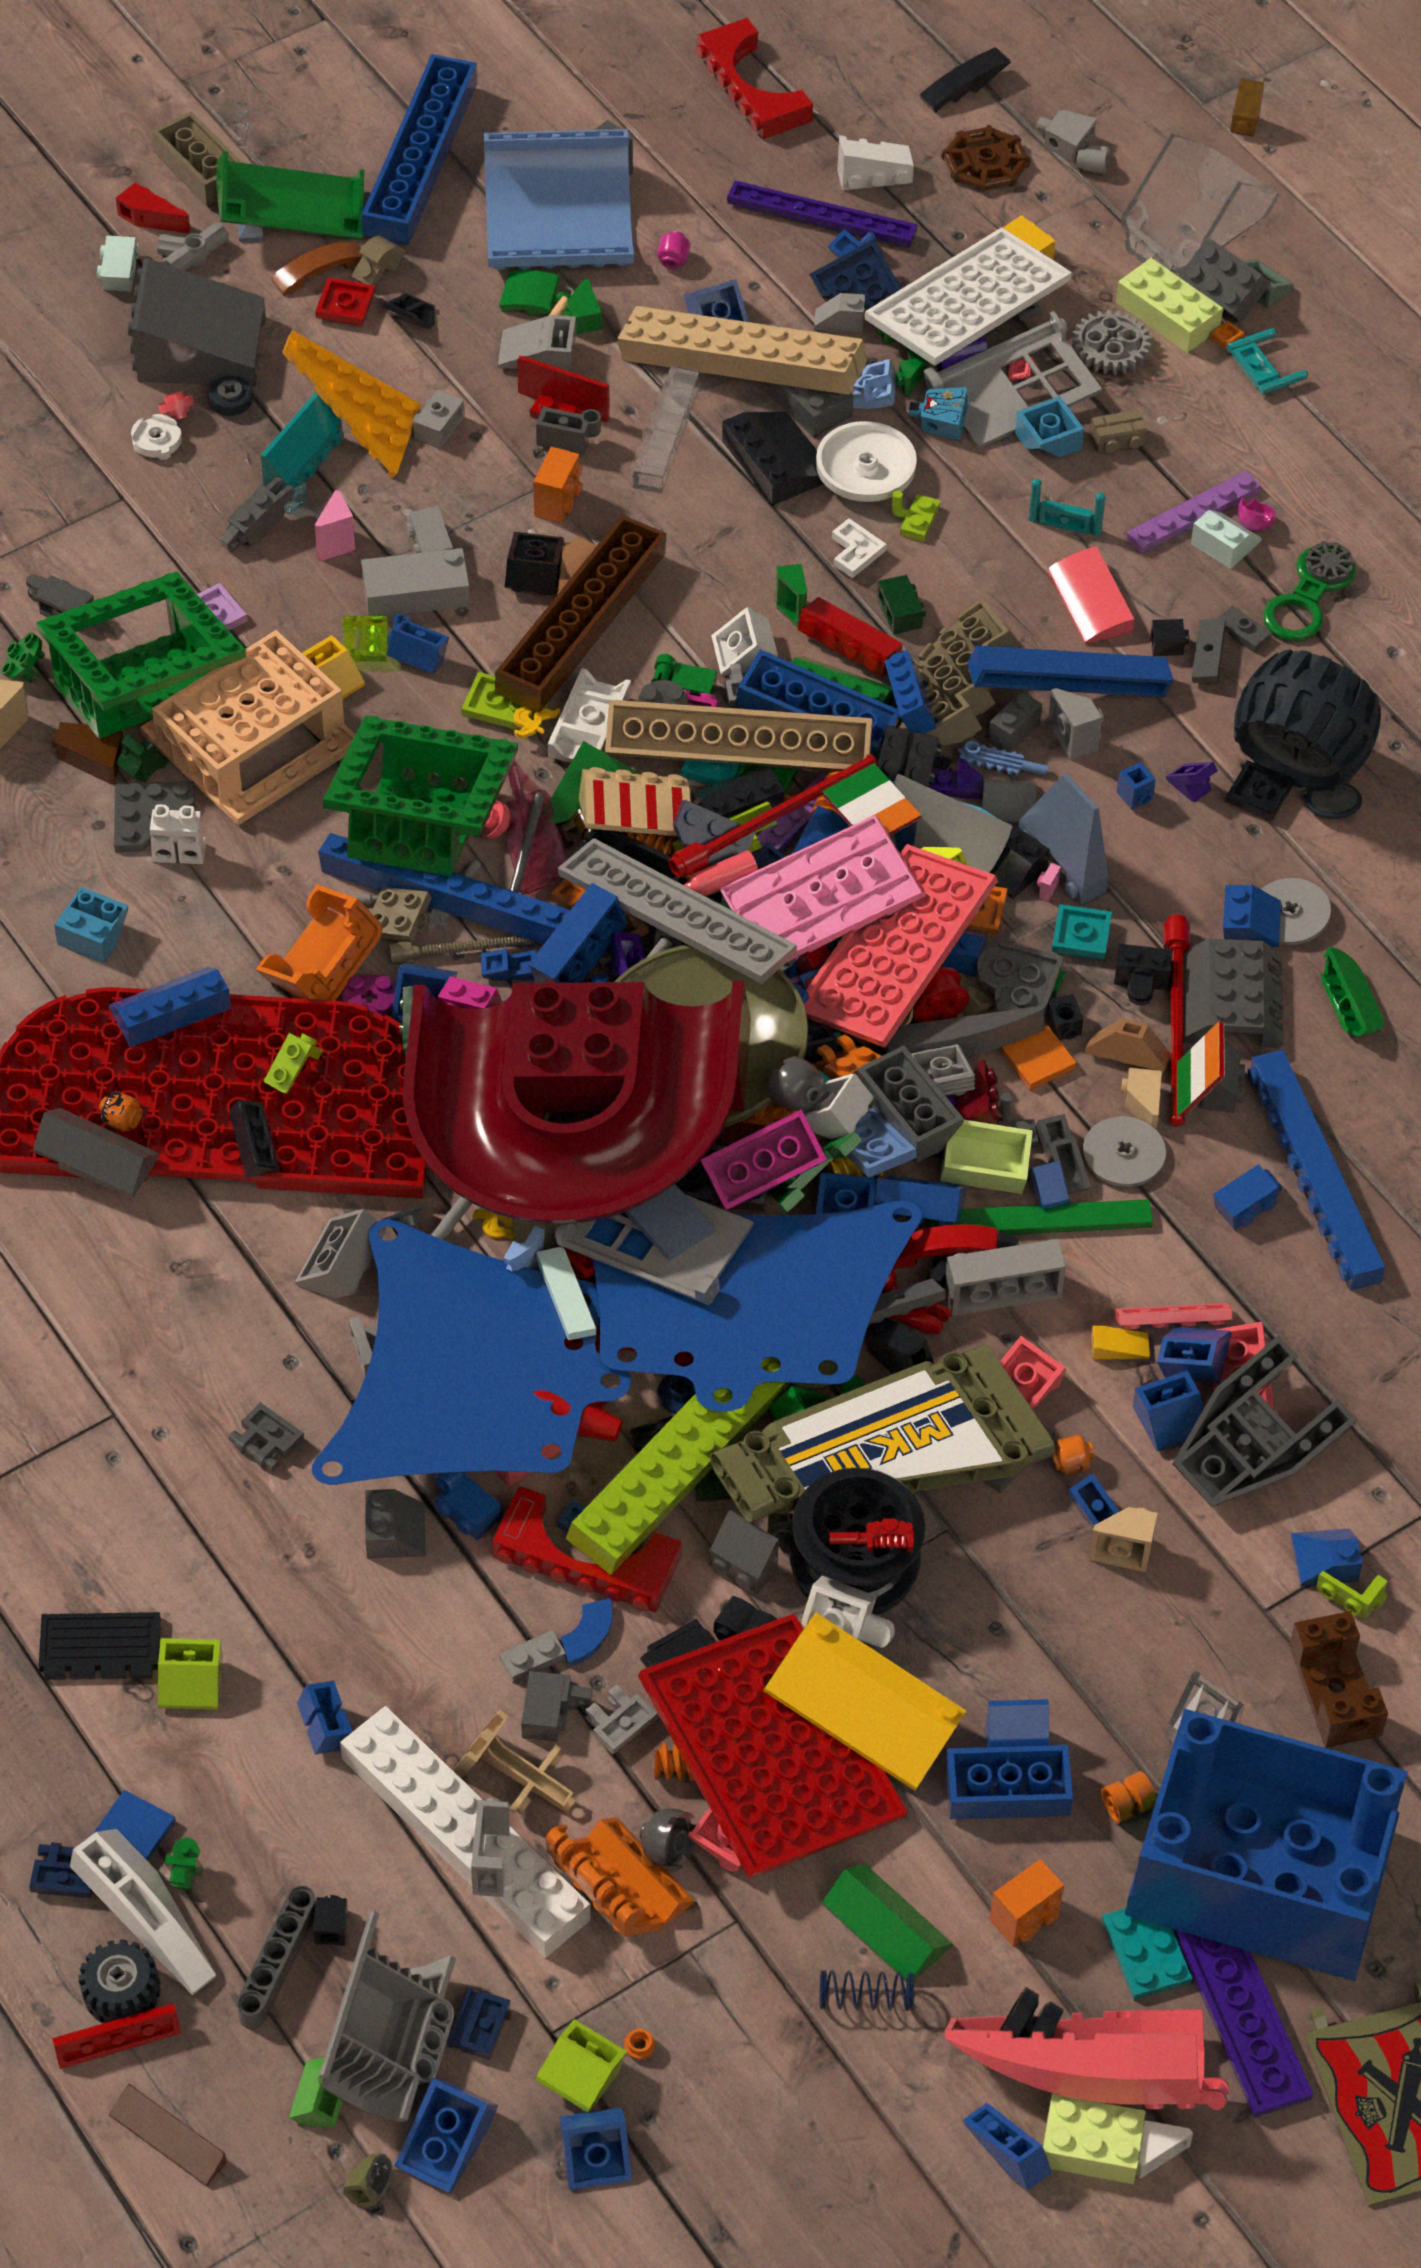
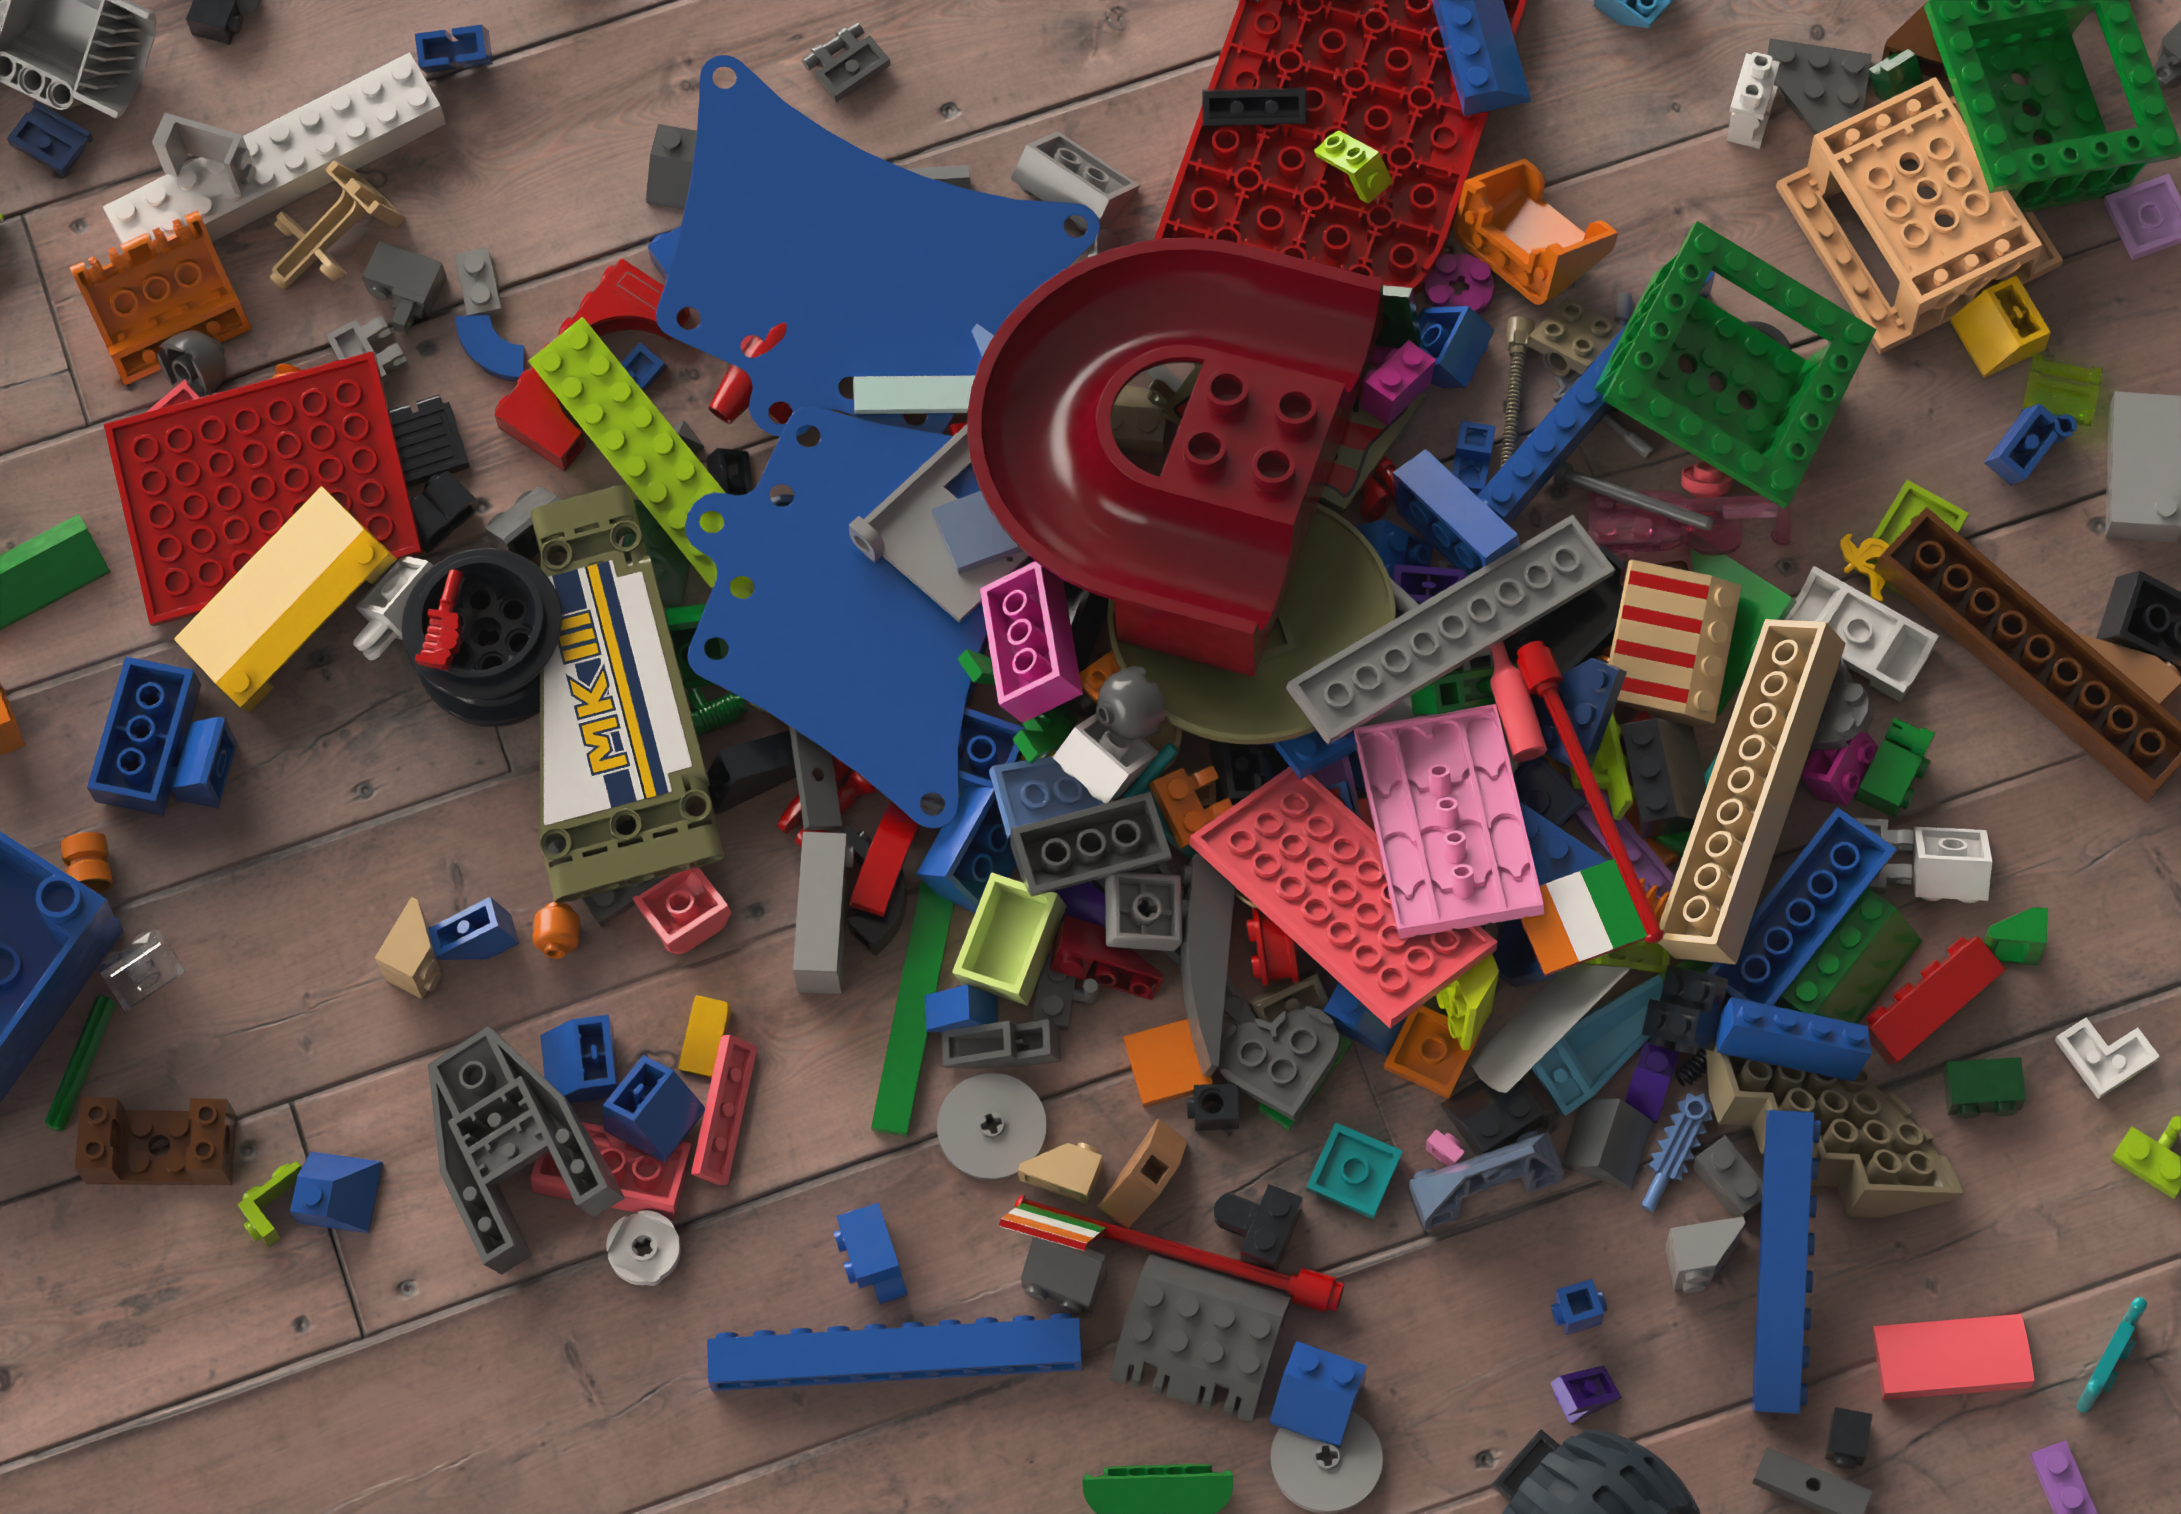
camera: 110 degrees right, 15 degrees up
none -> white plate [606,1210,681,1286]

